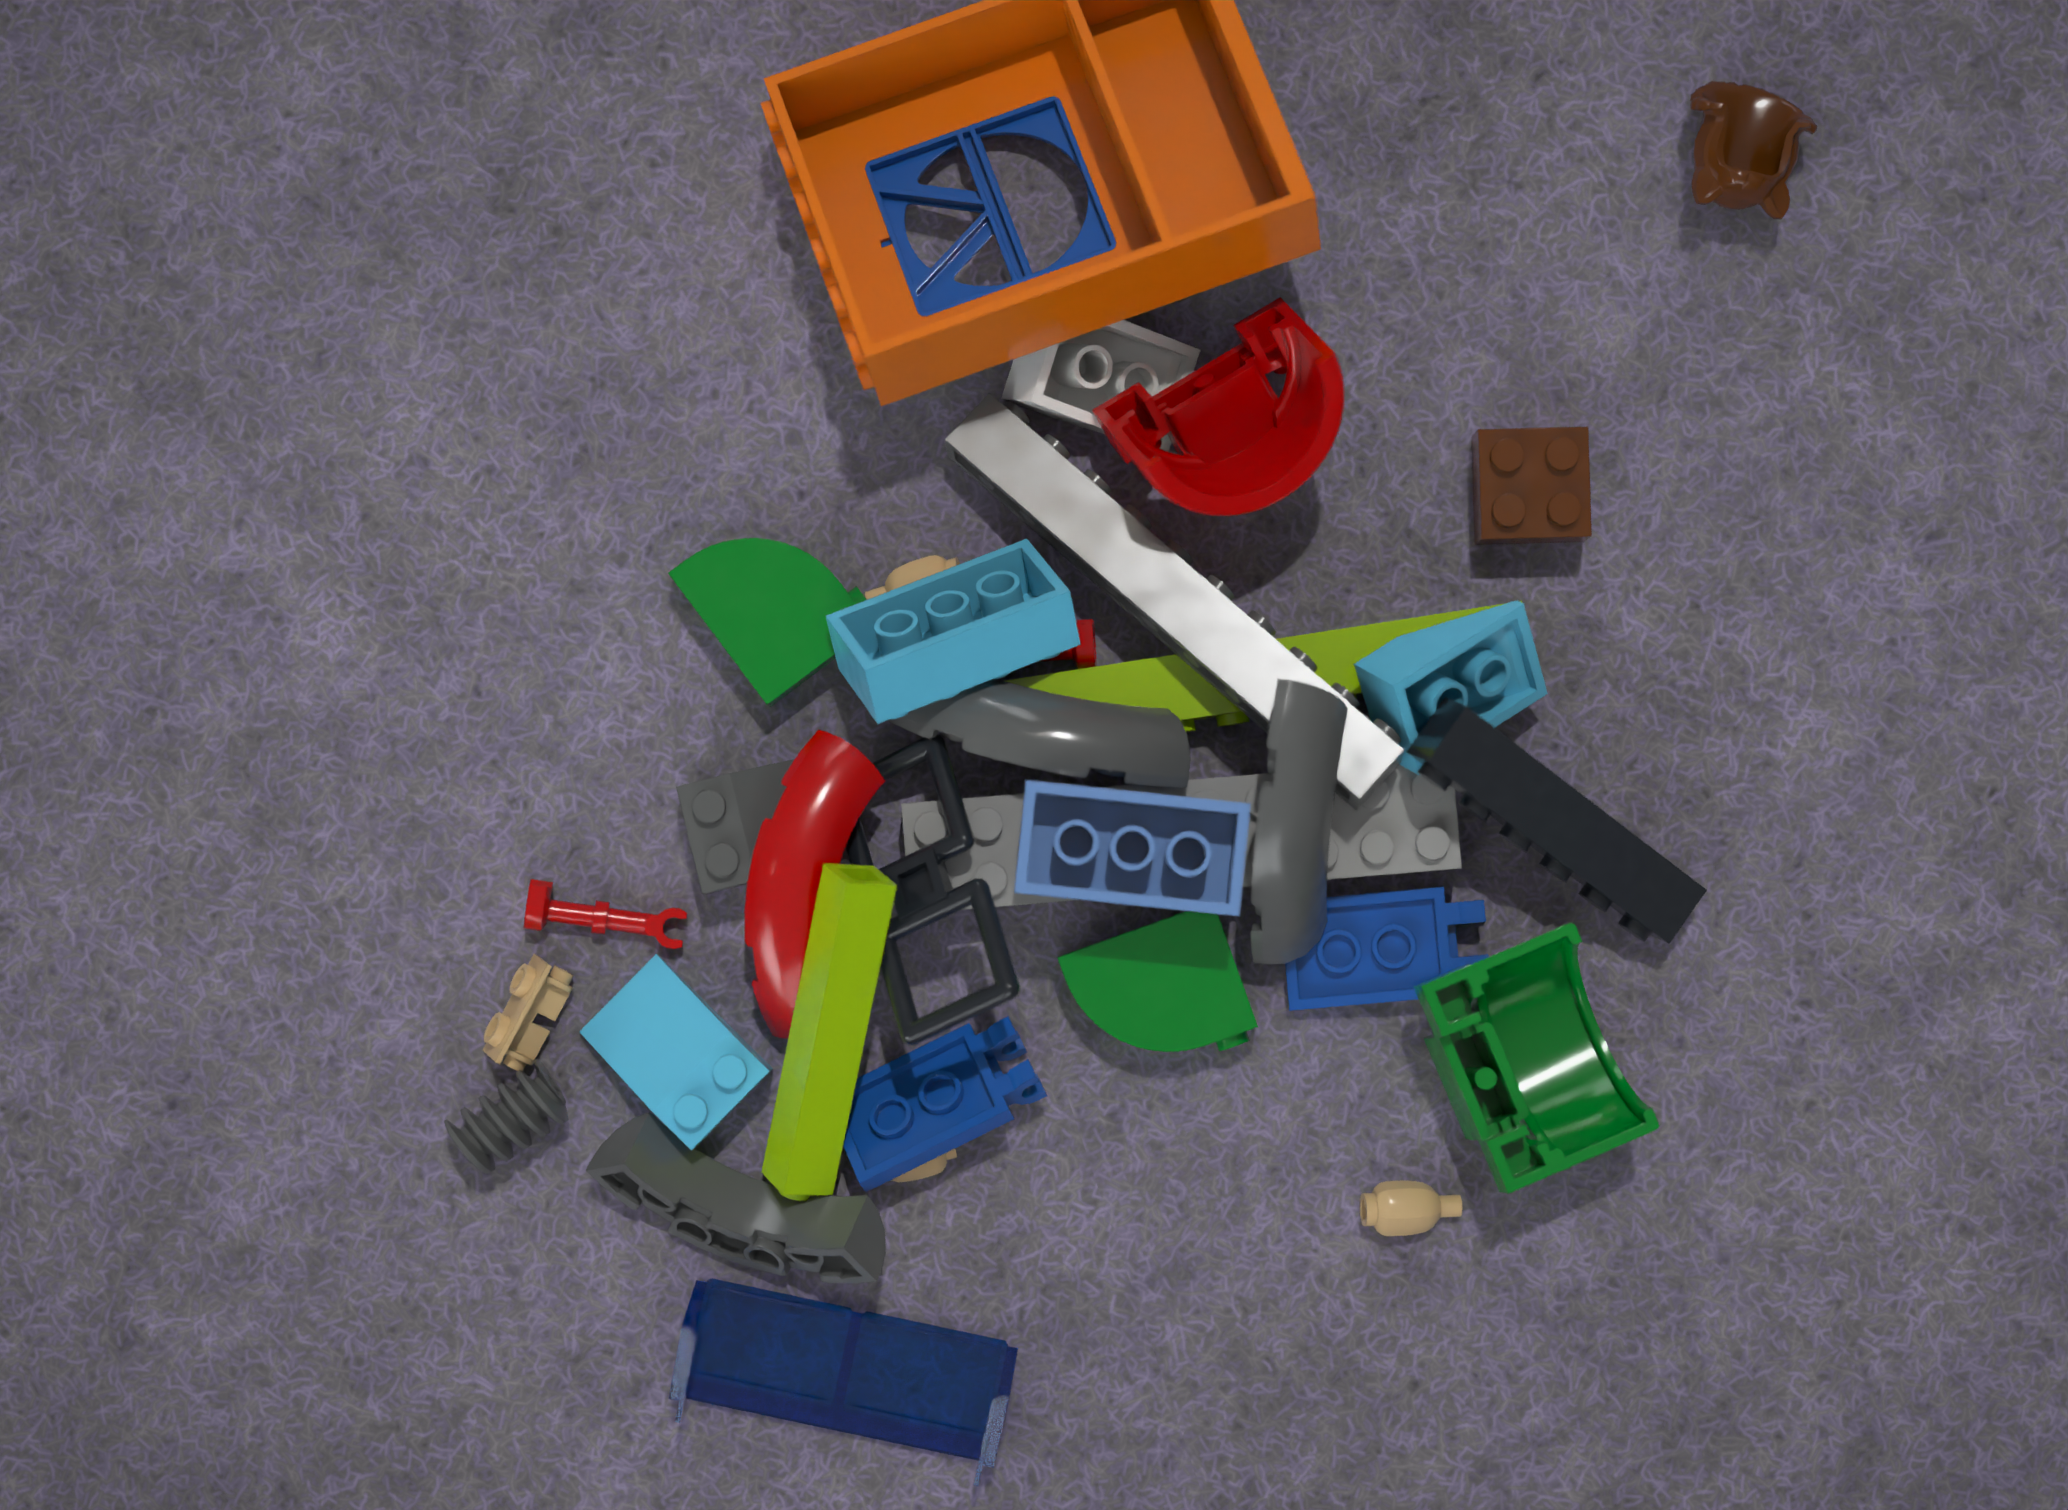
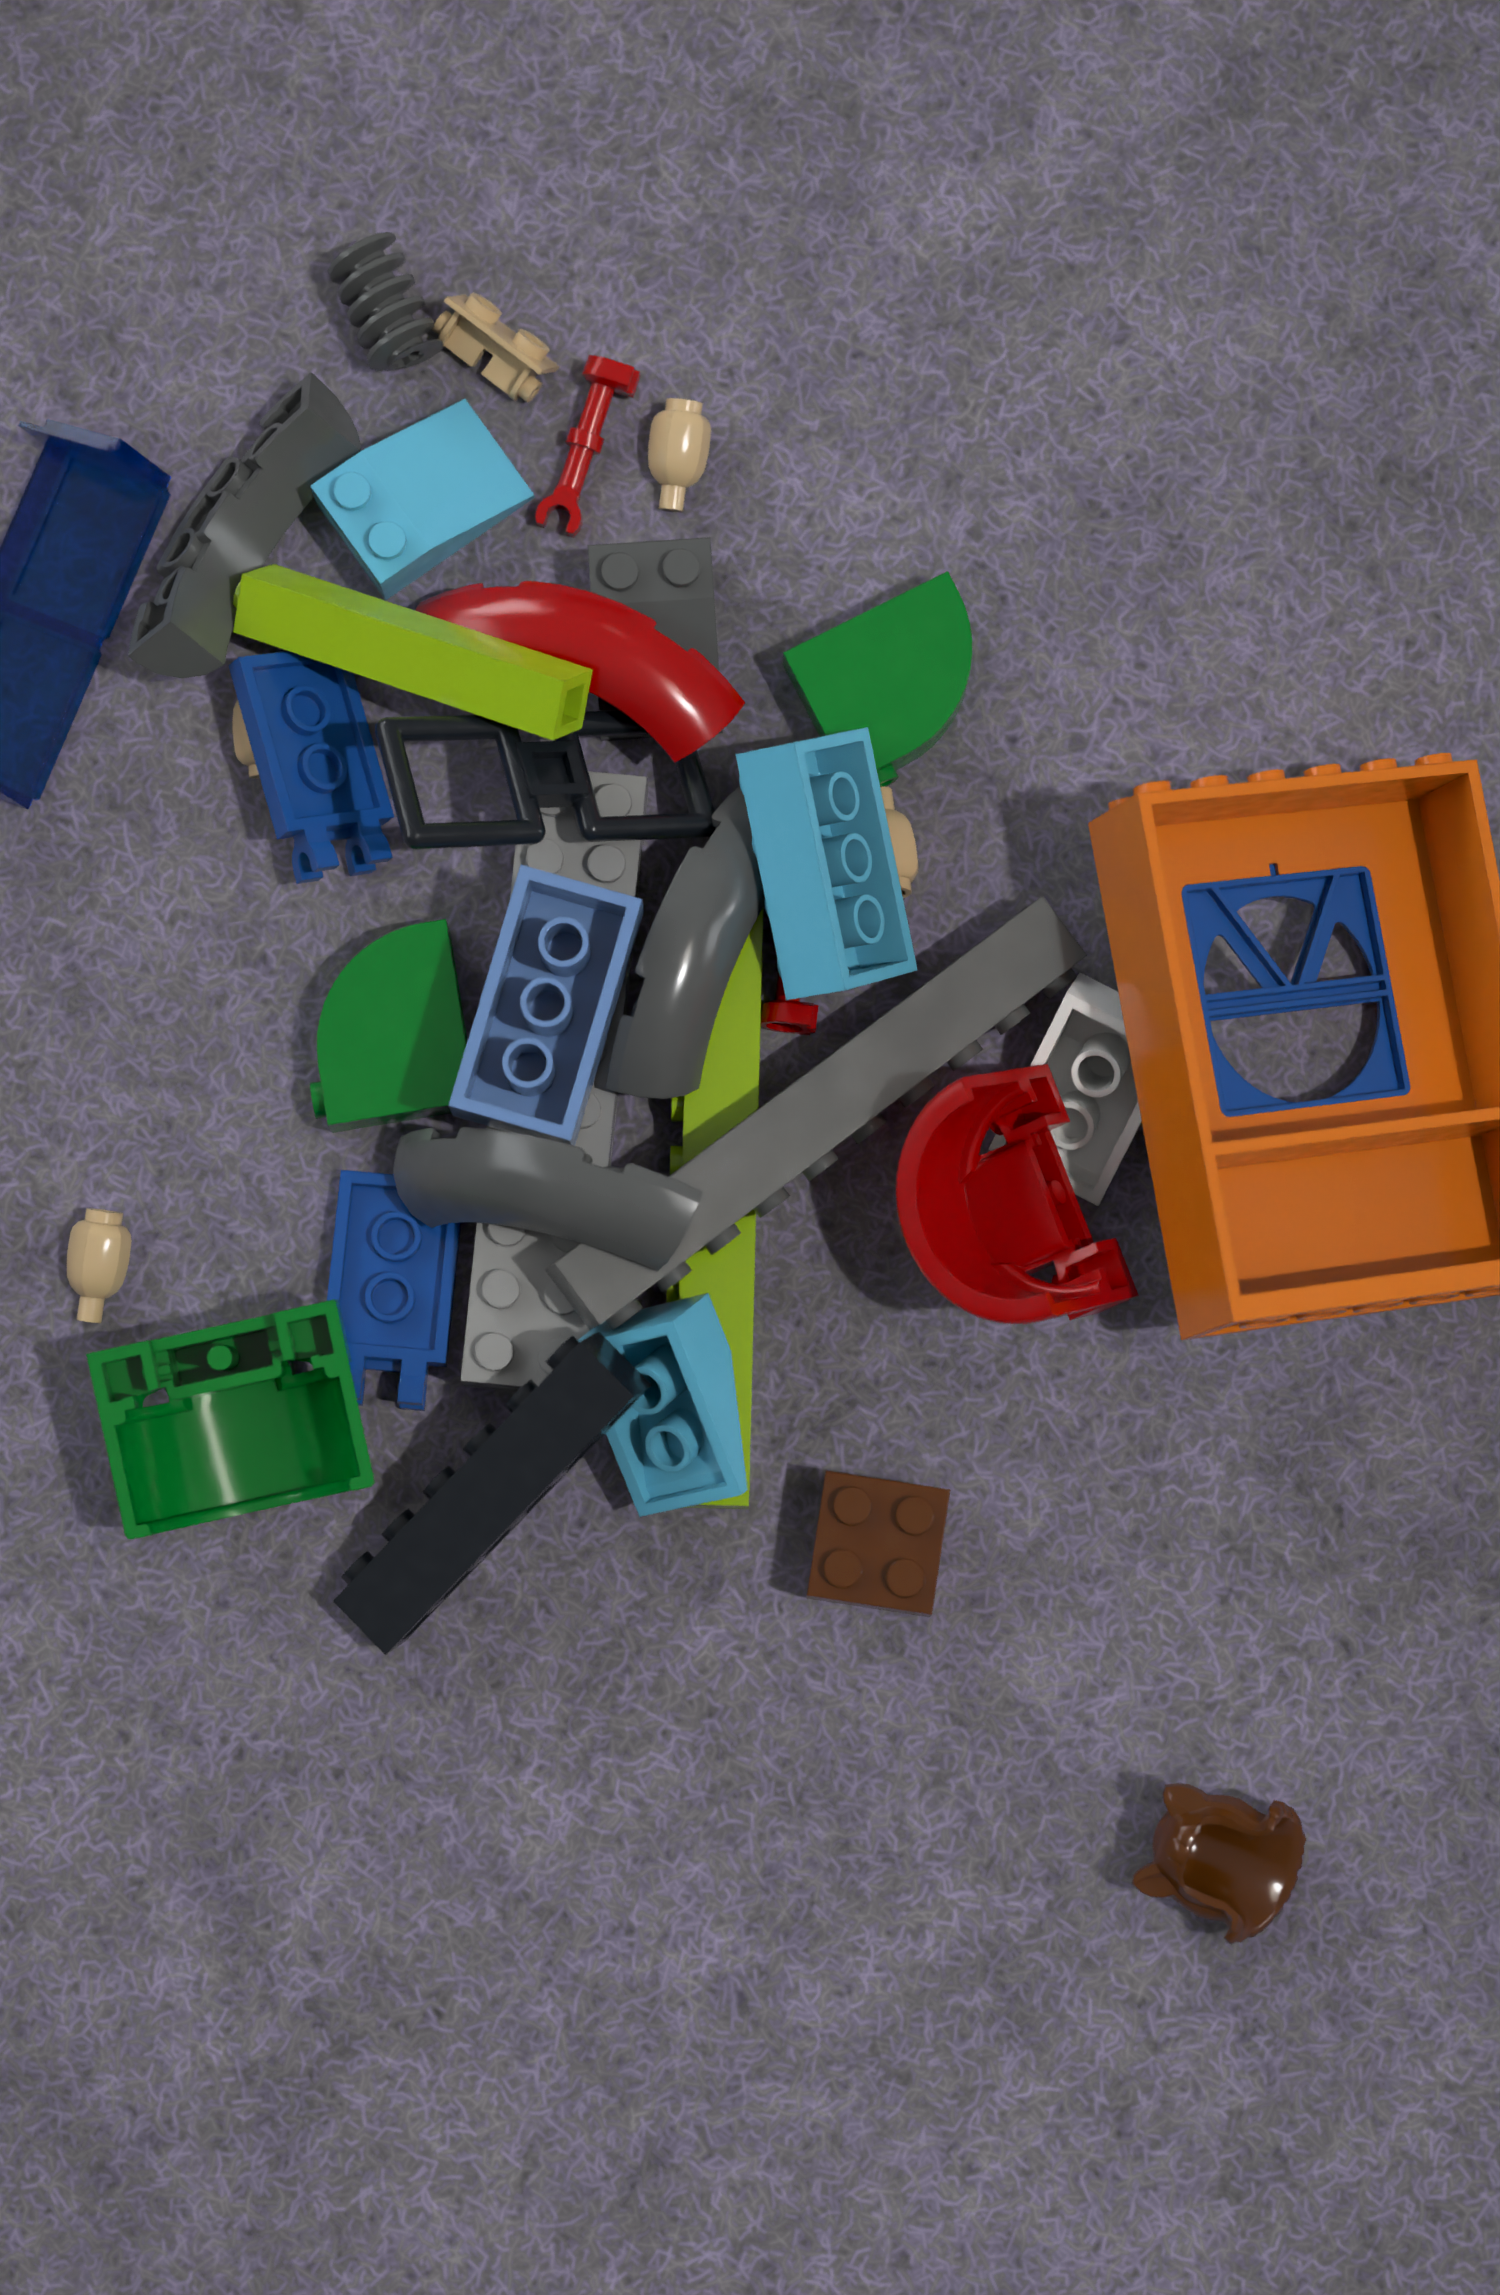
camera: 105 degrees right, 5 degrees down
none -> tan plant [648,398,711,512]

